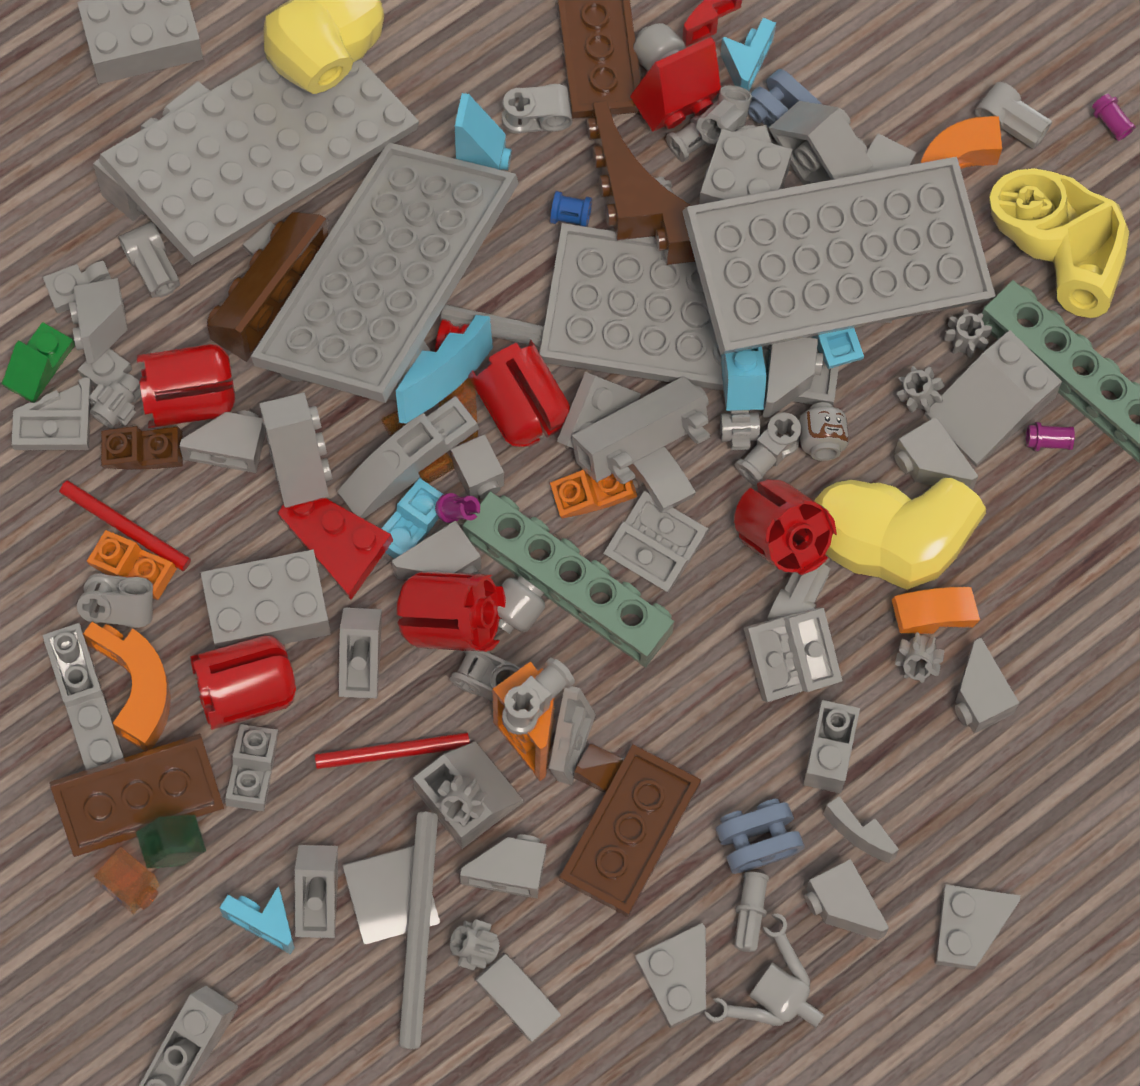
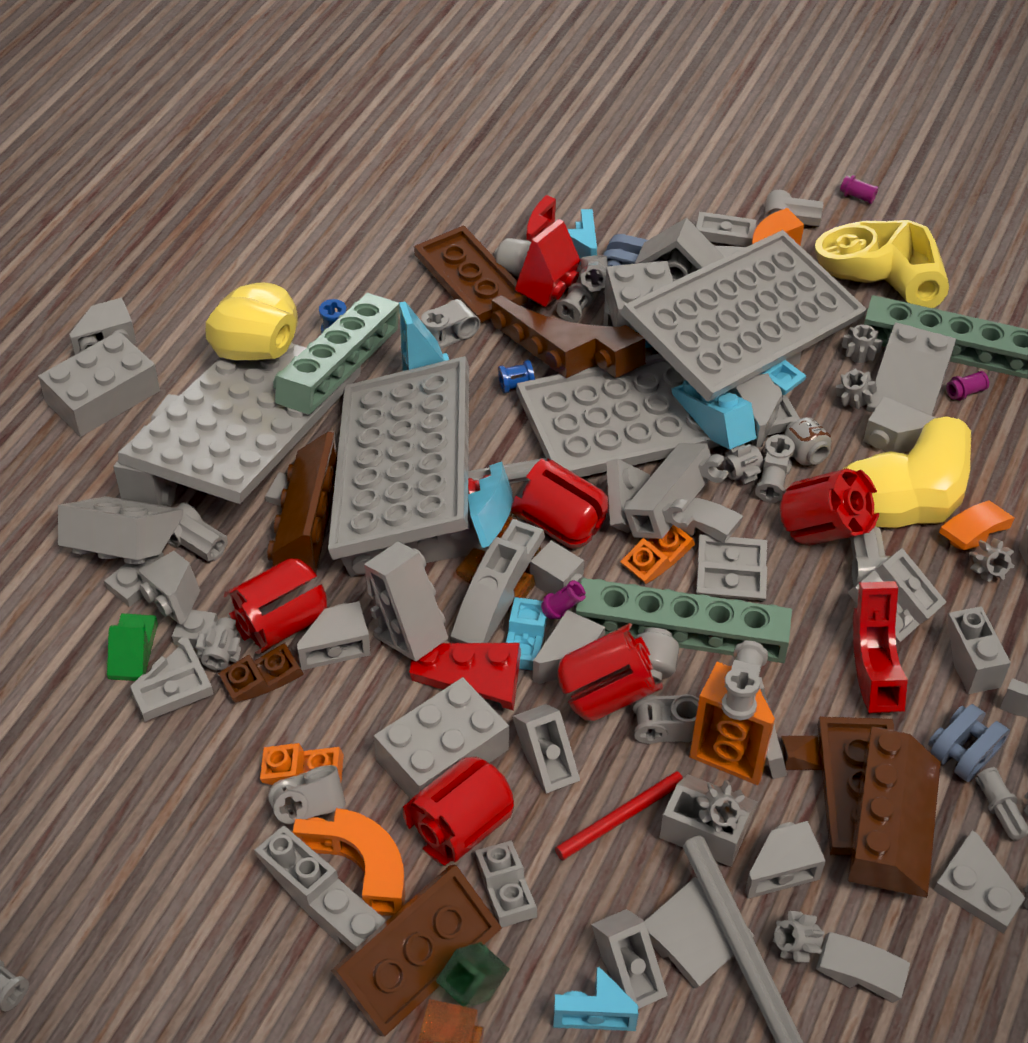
camera: 25 degrees left, 20 degrees down
red bar [59,480,191,571] -> none
none -> light grey slope [58,496,183,564]
none -> sand green brick [273,293,399,415]
none -> blue bush [319,299,347,333]
none -> light grey plate [696,212,757,247]
none -> reddish brown slope [848,726,941,898]
none -> red arch [853,581,908,713]

